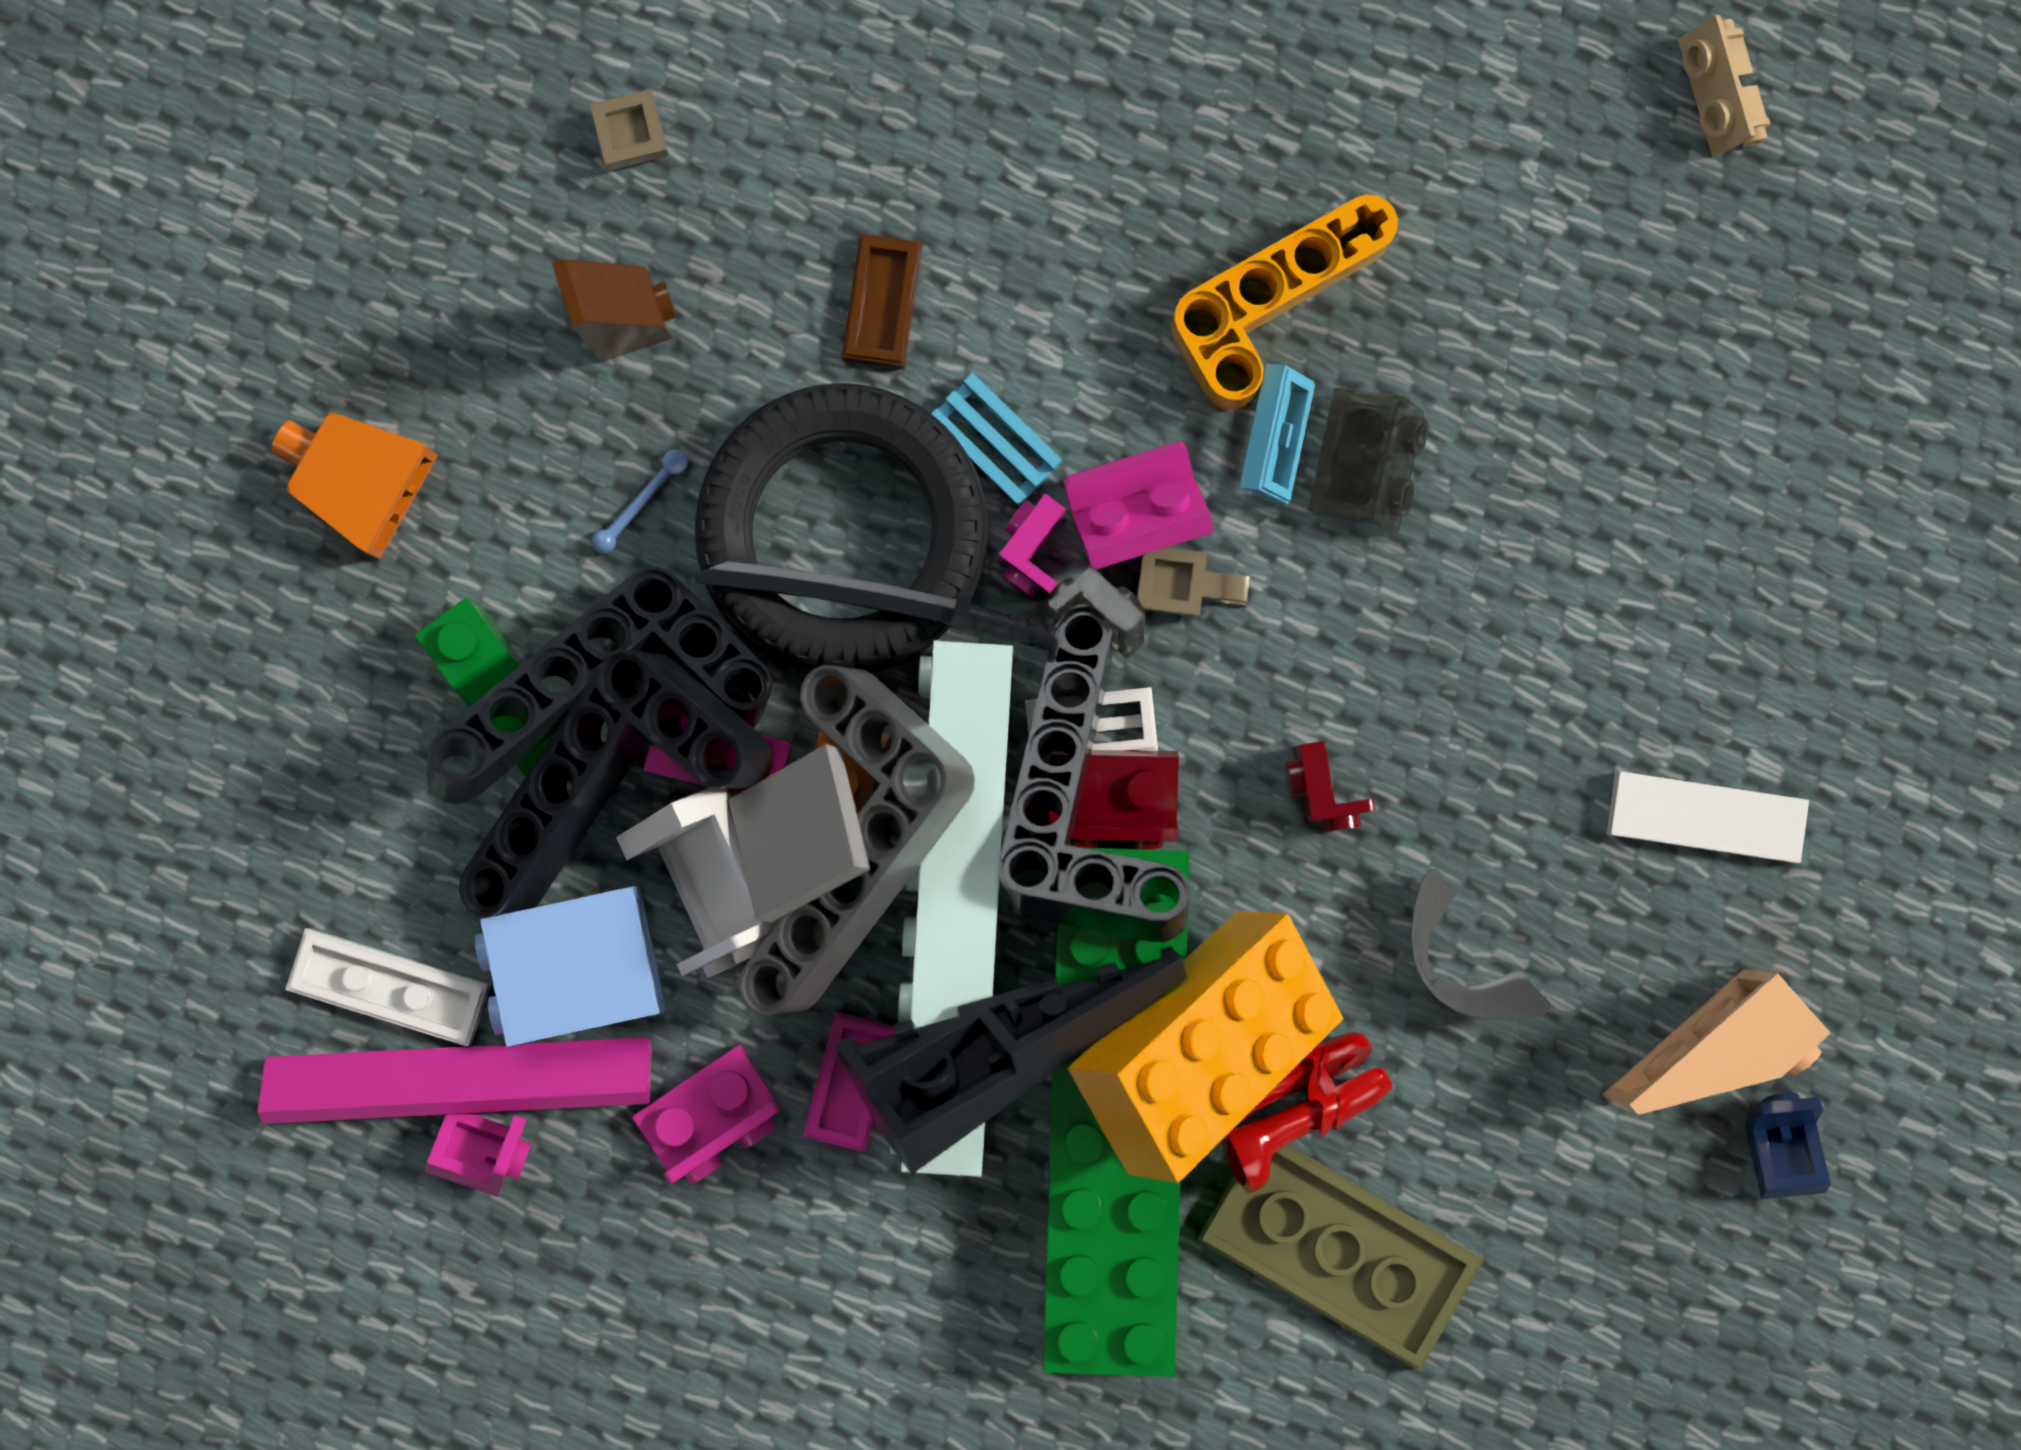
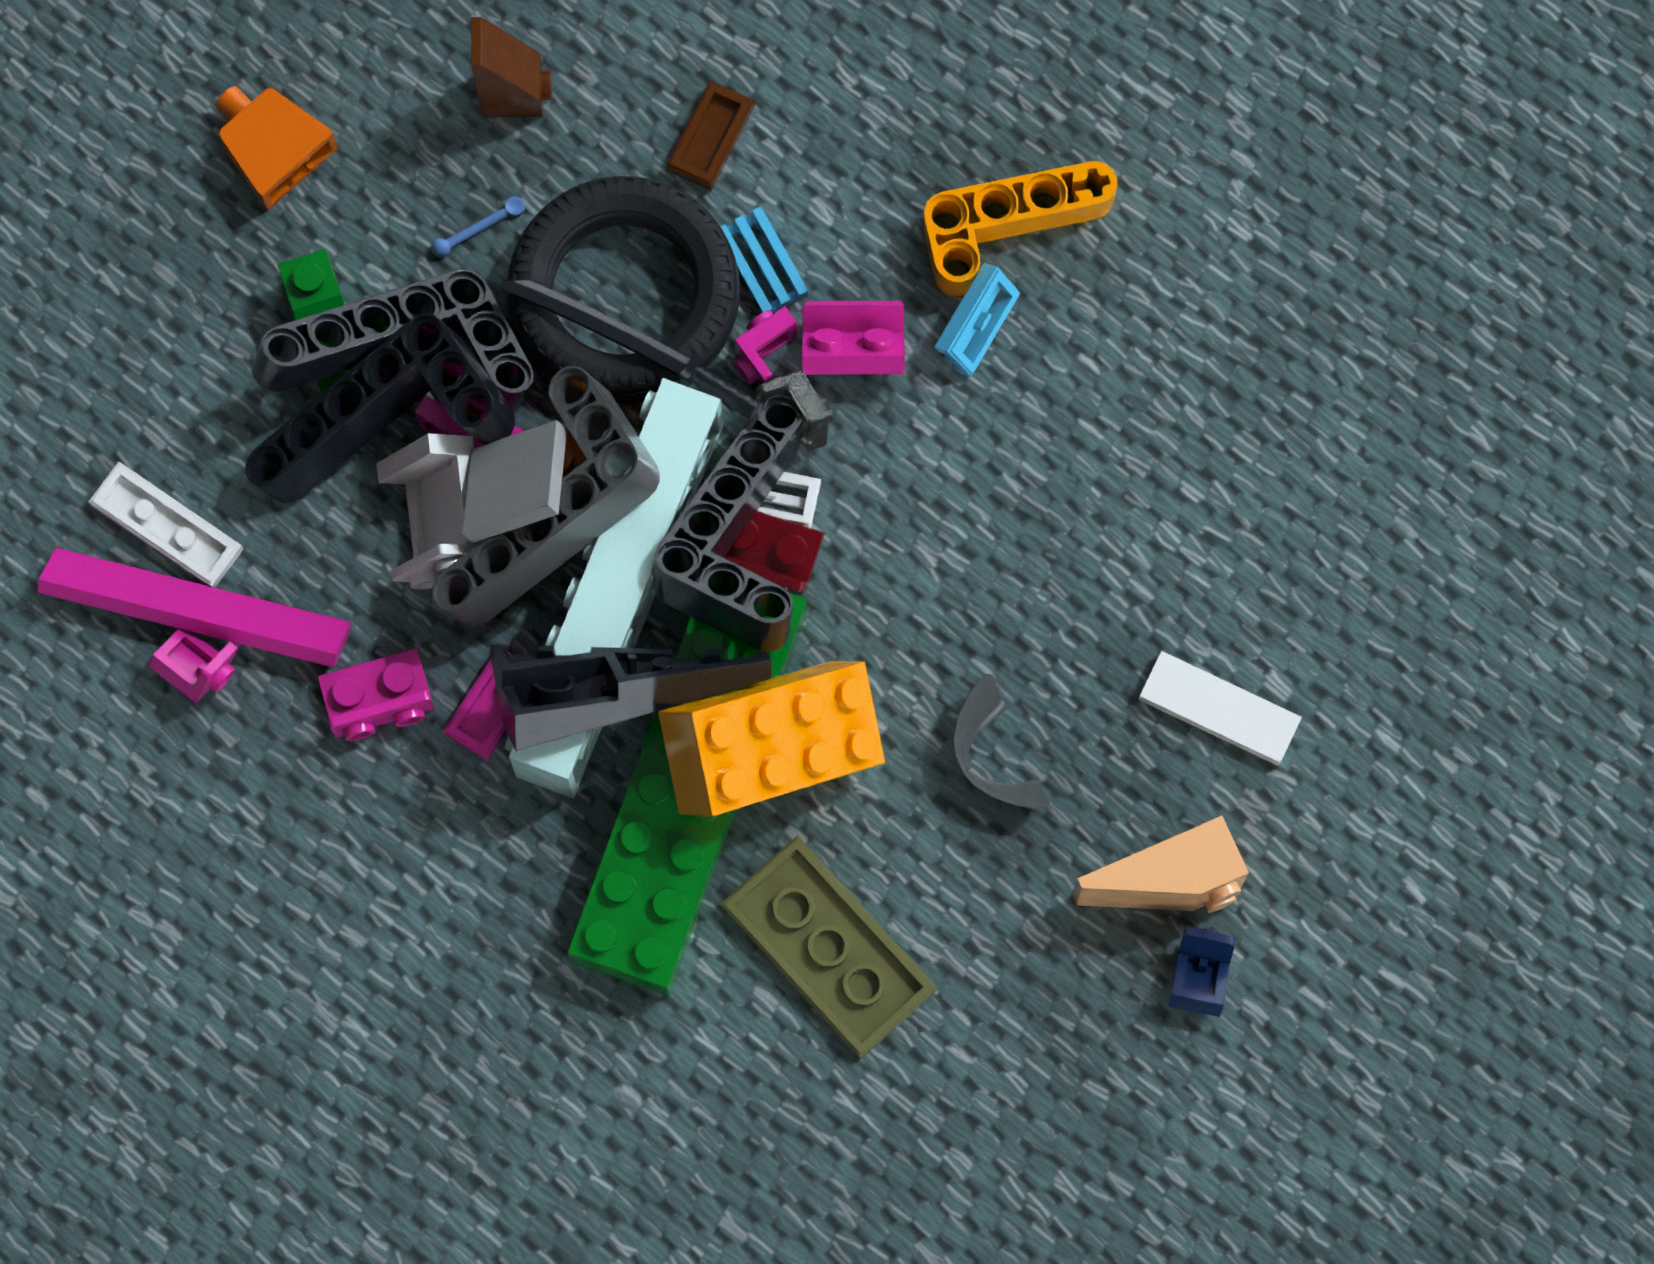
camera: 20 degrees right, 10 degrees down
light blue panel [475,886,666,1047] -> none
dark tan plate [1136,547,1250,618] -> none
red piece [1223,1032,1393,1194] -> none
dark red bracket [1285,741,1375,832] -> none
clear smoke bracket [1307,387,1428,533] -> none
tan hinge [1678,15,1771,158] -> none

